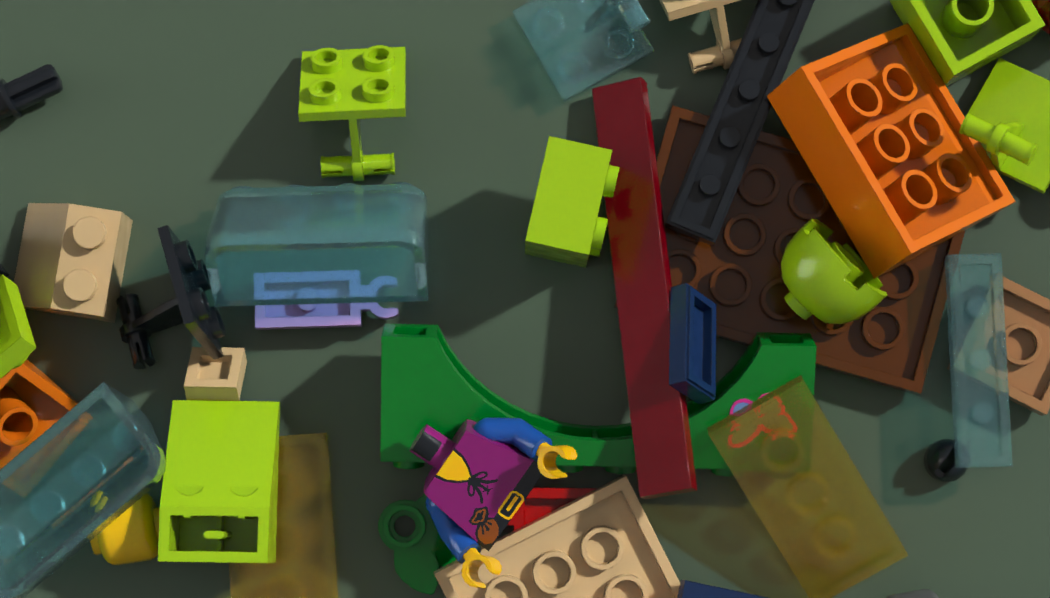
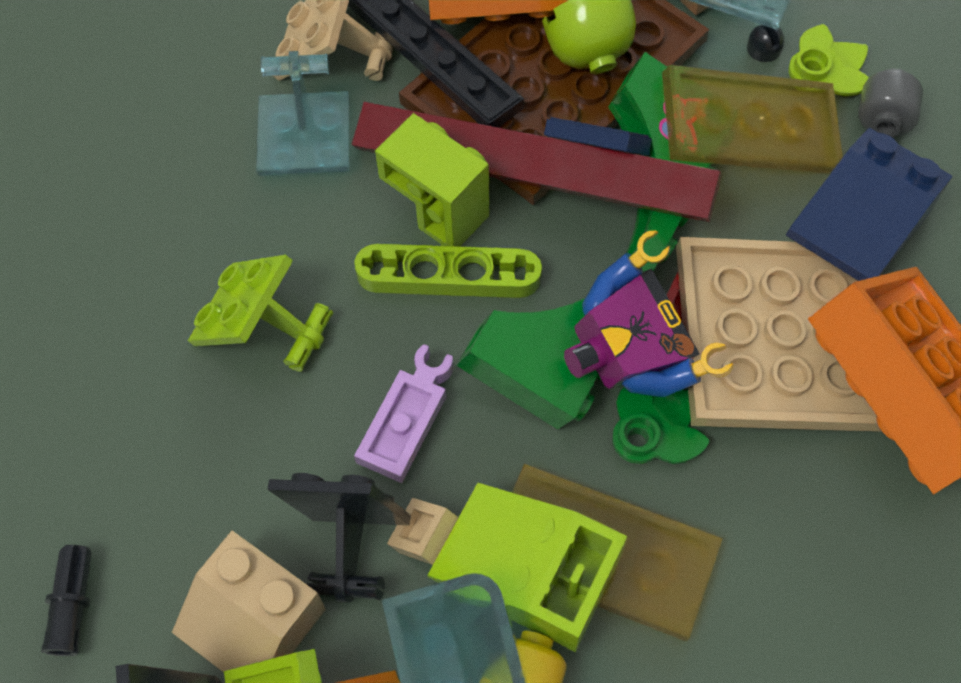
camera: 60 degrees left, 20 degrees down
clear light blue windscreen [205,182,428,307] -> none
none -> lime beam [354,244,542,298]
none -> lime plate [788,24,869,96]

